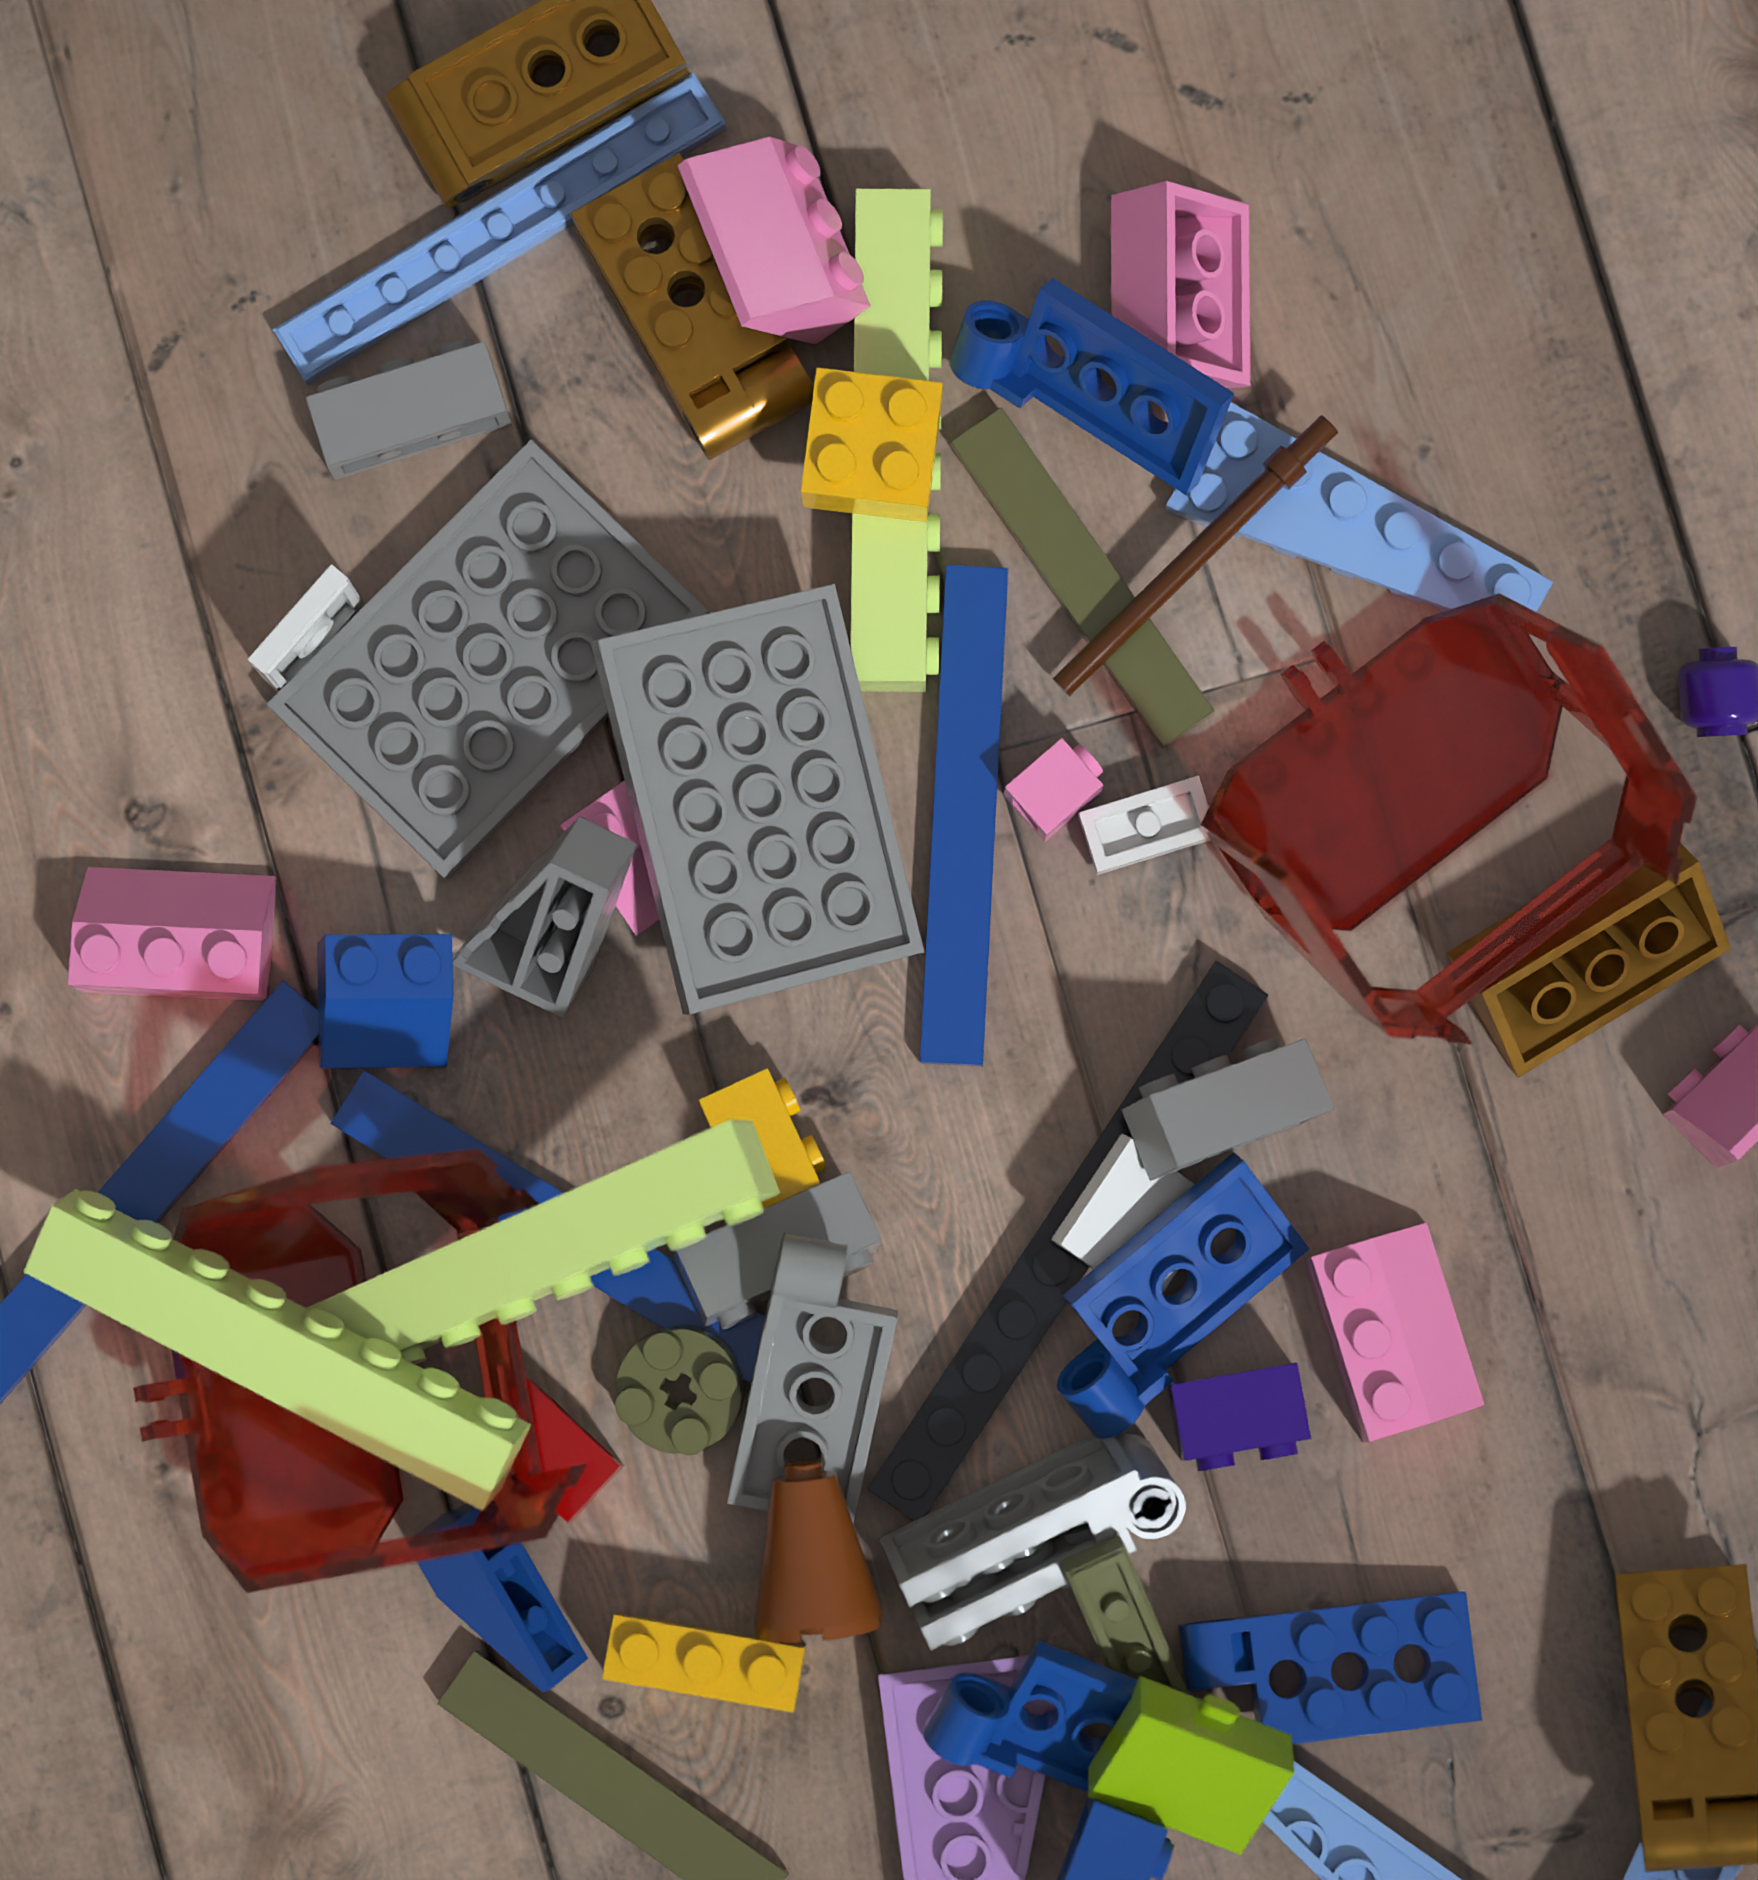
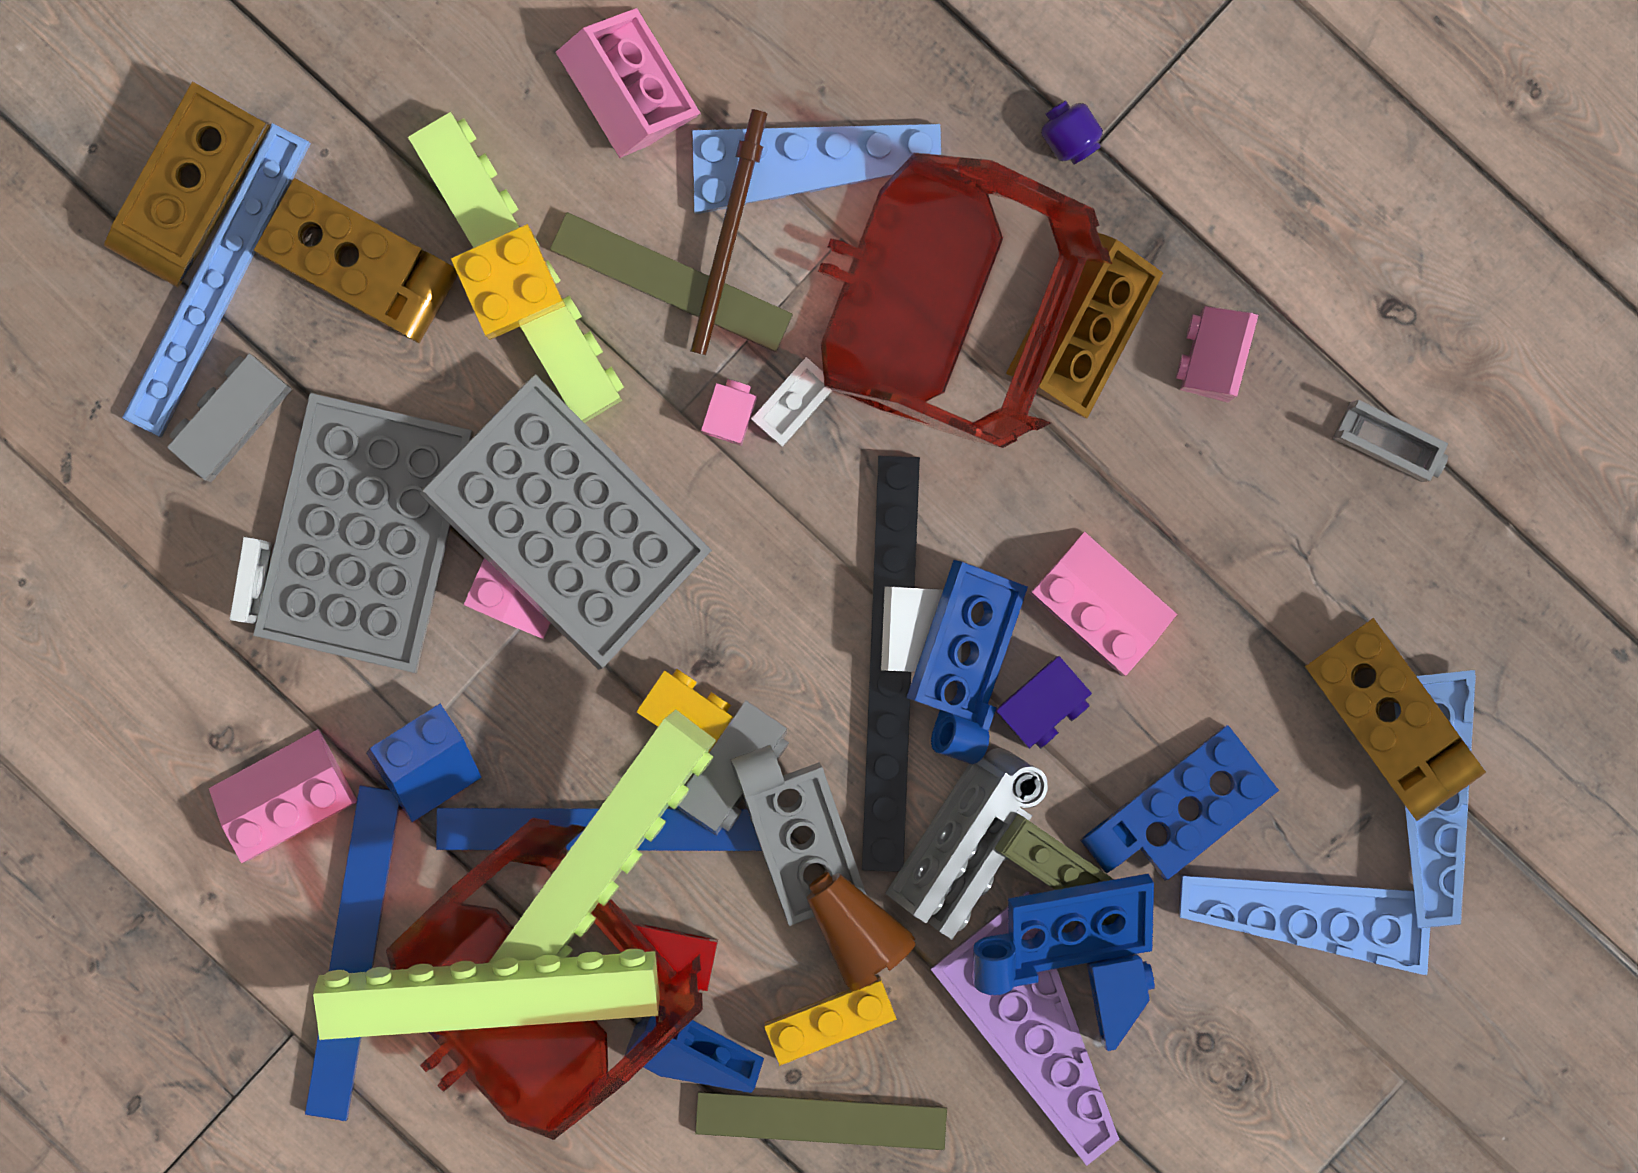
camera: 35 degrees left, 5 degrees up
light grey wedge [453,816,637,1019] -> none
olive plate [615,1324,745,1455] -> none
bright pink slope [677,136,871,345] -> none
blue tile [920,565,1008,1067] -> none
blue hinge [949,278,1234,495] -> none
lime container [1088,1676,1295,1855] -> none
light grey brick [1122,1036,1334,1181] -> none

